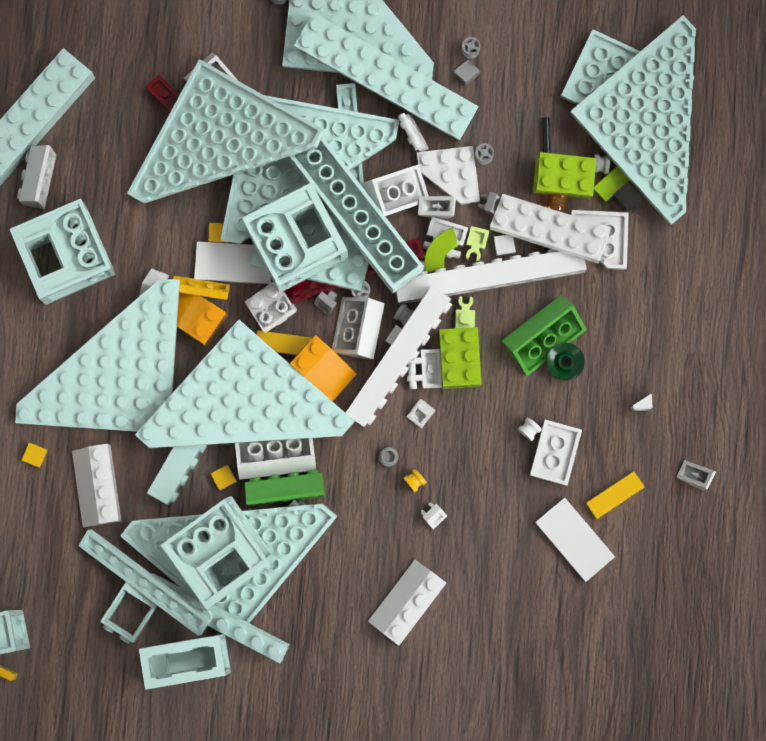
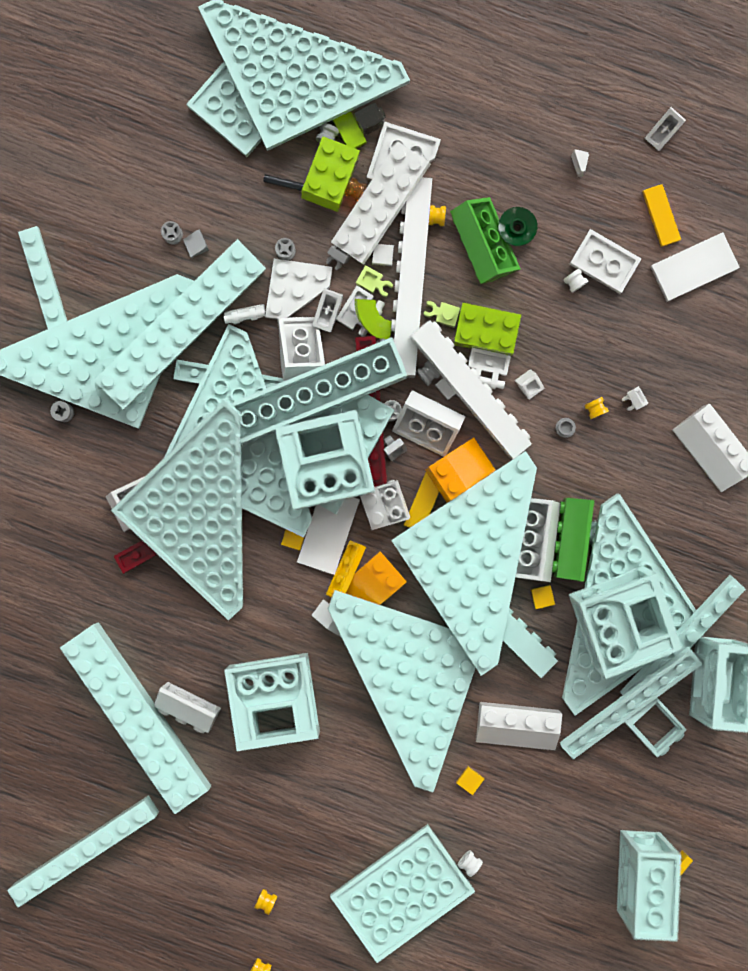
camera: 70 degrees left, 5 degrees up
none -> yellow wheel [428,205,446,226]

